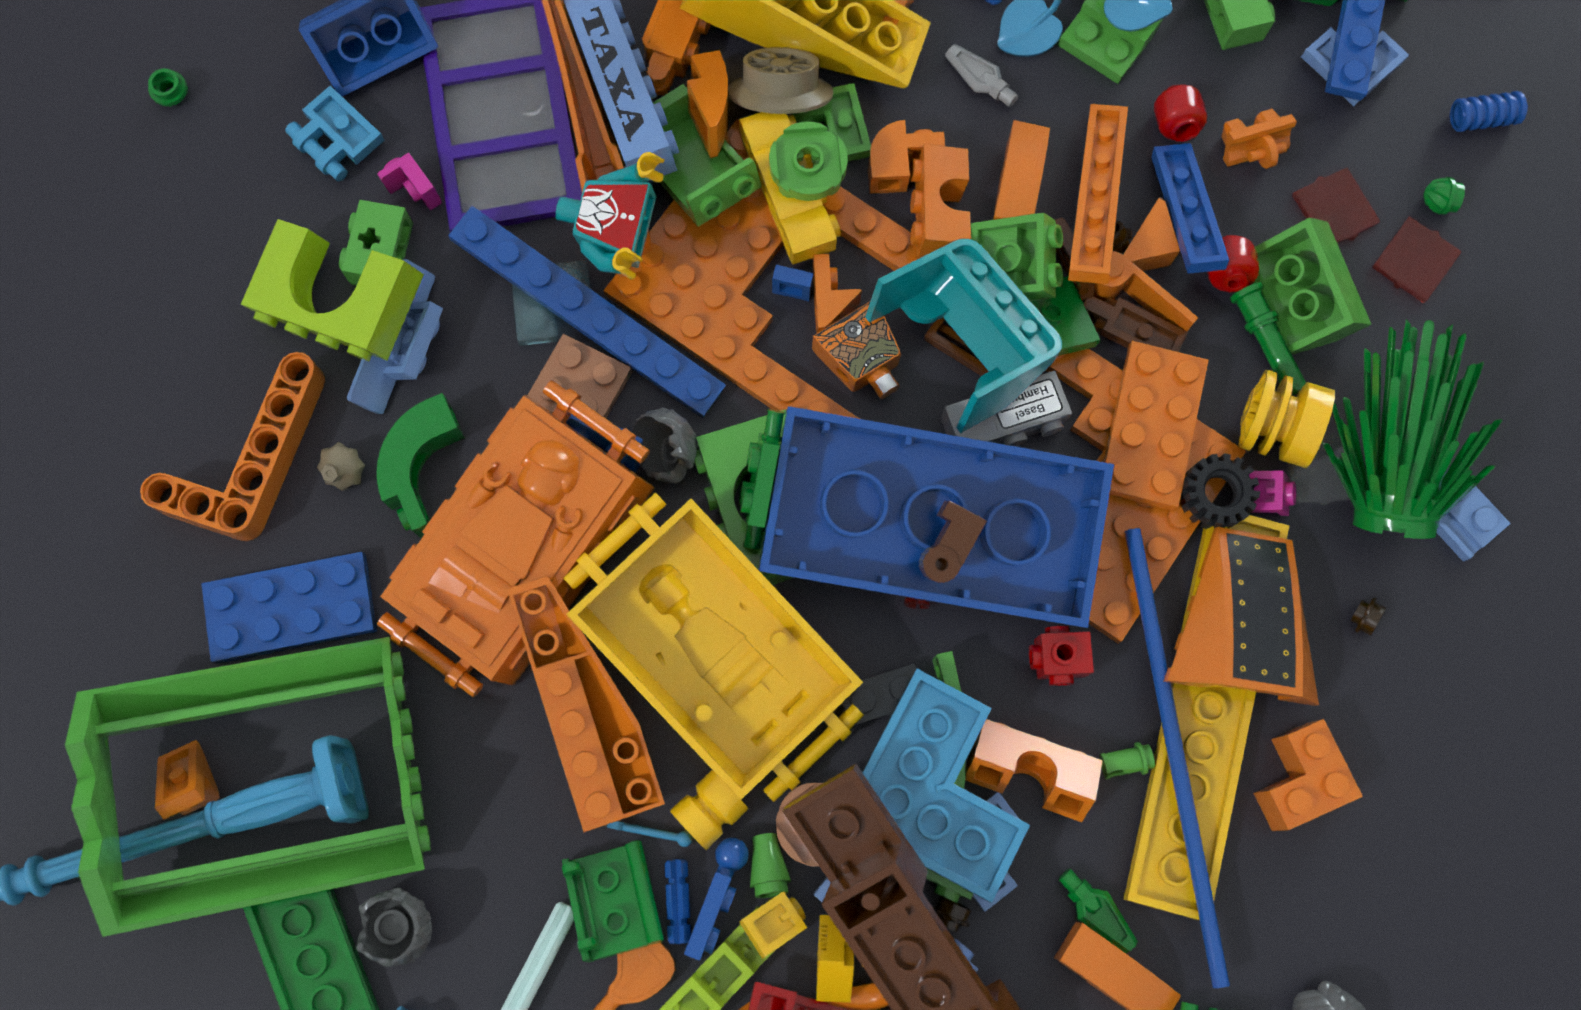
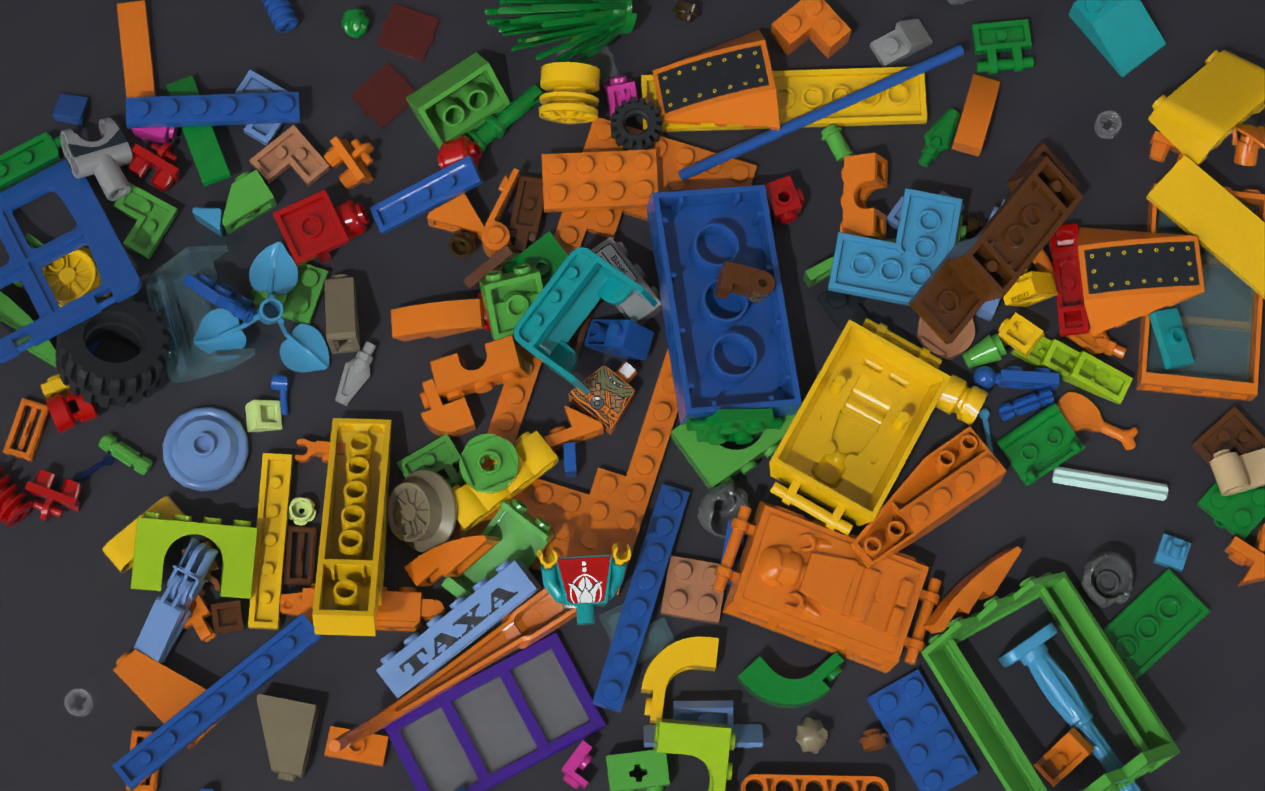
camera: 105 degrees left, 0 degrees up
orange plate [1068,104,1128,284] -> none
none -> nougat plate [249,125,331,187]
none -> red bracket [273,189,350,266]
none -> dark tan slope [324,274,361,354]
none -> blue slope [584,319,654,360]
none -> yellow arch [641,636,719,724]
none -> dark orange plate [859,729,888,752]
none -> light grey slope [870,19,933,67]
none -> orange slope [923,546,1022,634]

